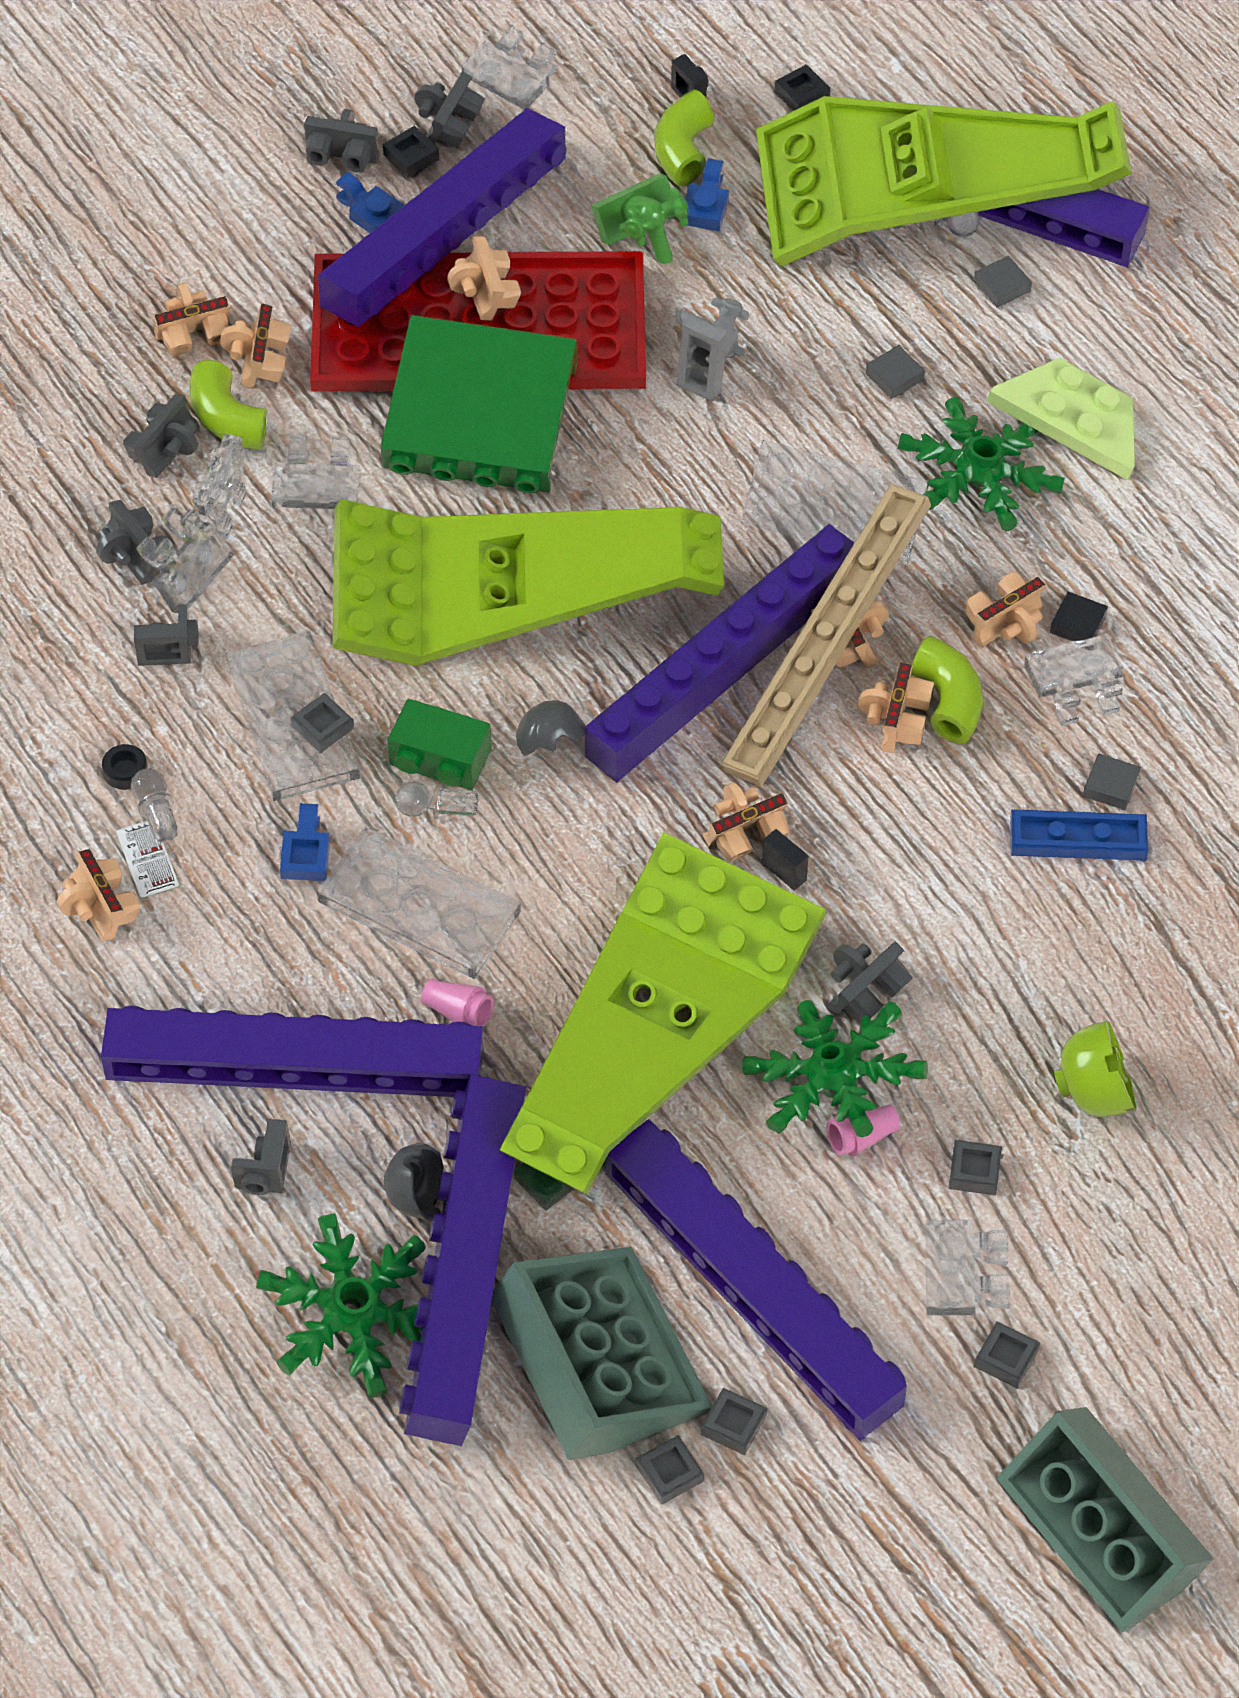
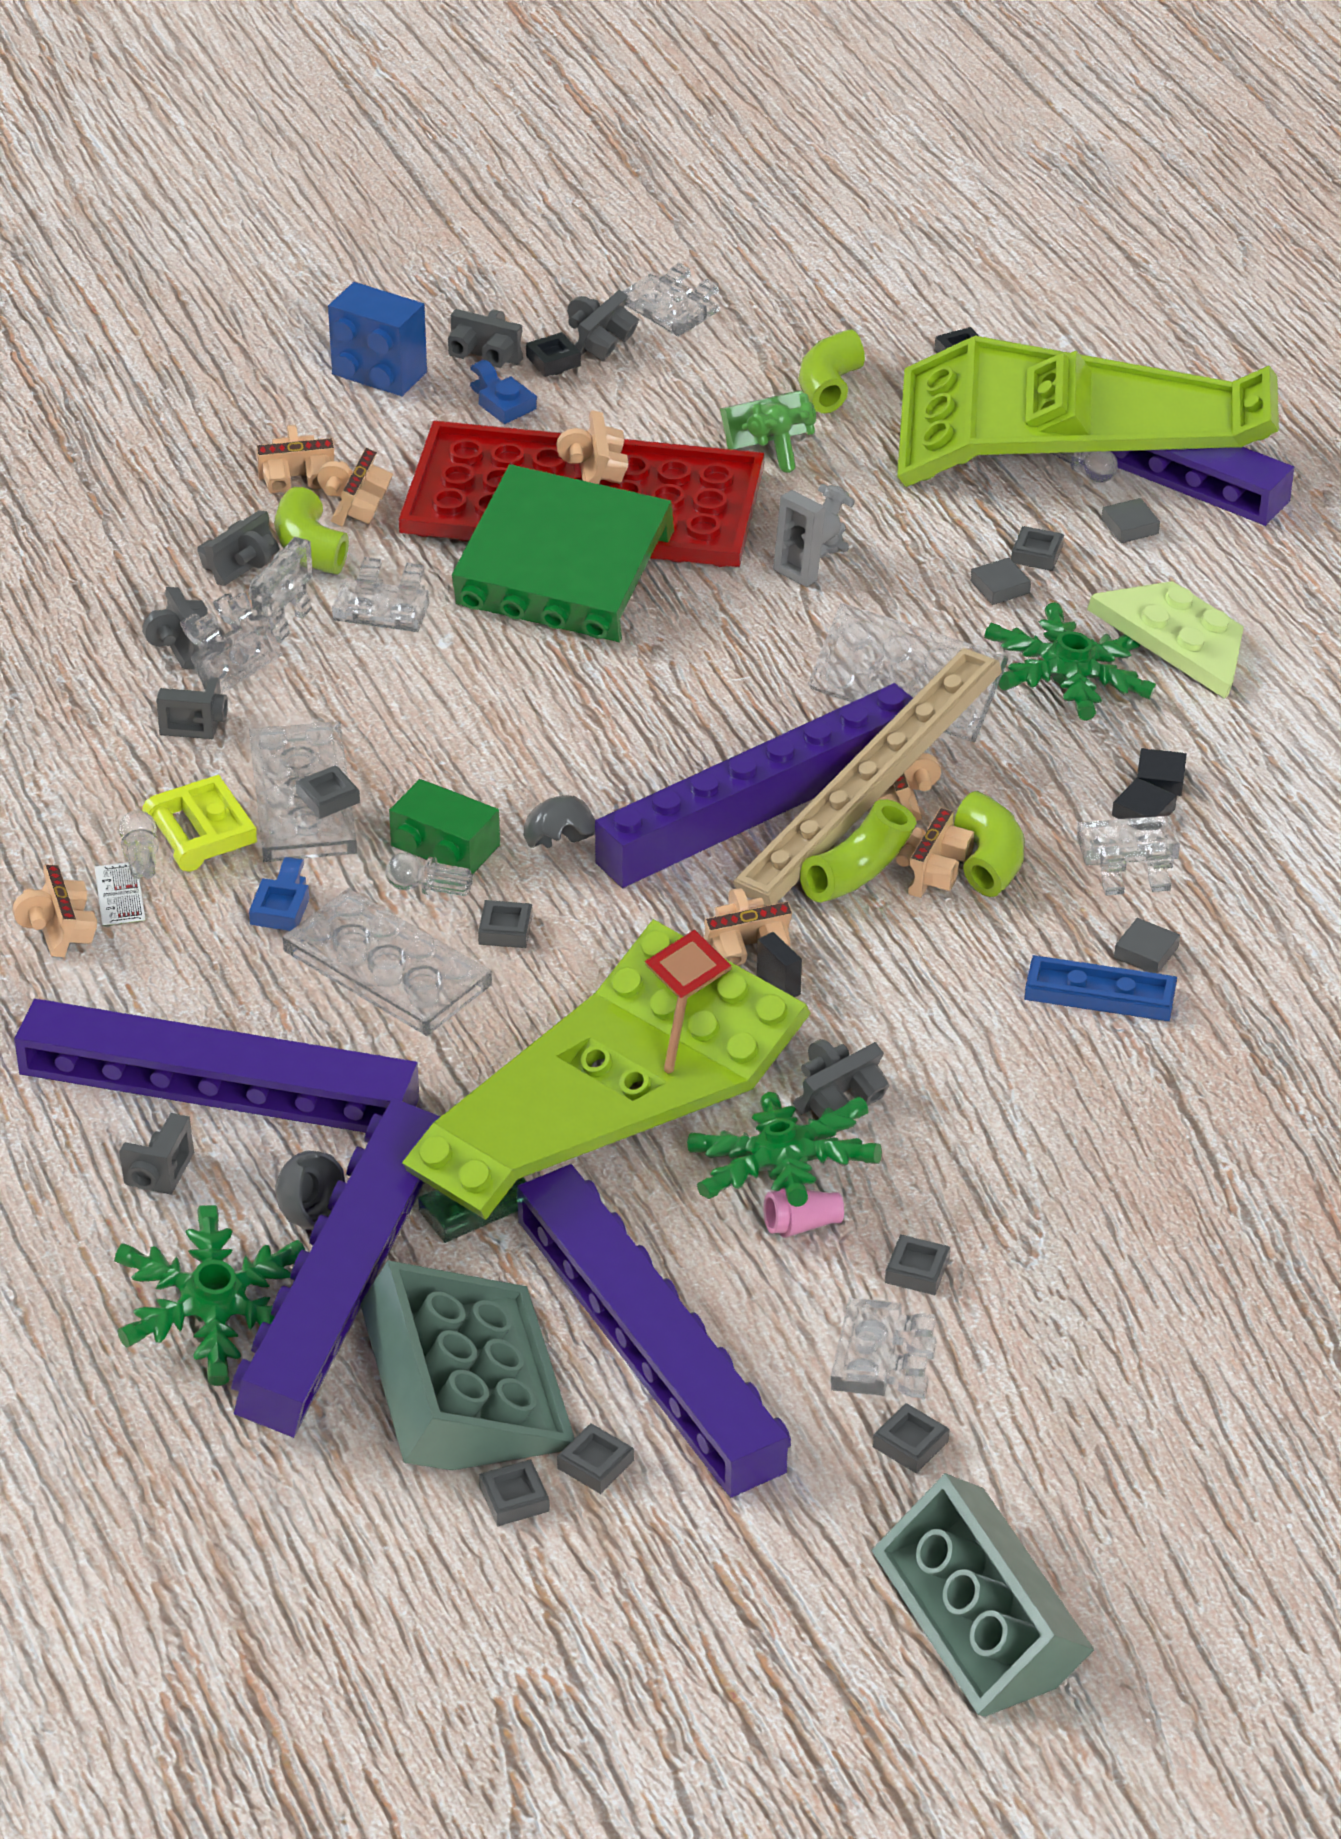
camera: 10 degrees right, 15 degrees down
black tile [102,744,148,790] -> none
dark purple brick [318,108,567,327] -> none
lime wing [332,499,724,666] -> none
bright pink cone [421,978,494,1028] -> none
black plate [671,54,709,98] -> none
blue plate [685,158,729,232] -> none
light nougat hips [965,571,1046,648] -> none
lime cylinder [1054,1020,1137,1118] -> none
none -> neon yellow plate [142,774,257,872]
none -> blue brick [328,282,427,397]
none -> dark grey tile [478,900,533,948]
none -> piece [645,929,732,1074]
none -> lime cylinder [800,799,917,903]
none -> dark grey tile [1011,526,1064,571]
none -> black tile [1137,748,1187,796]

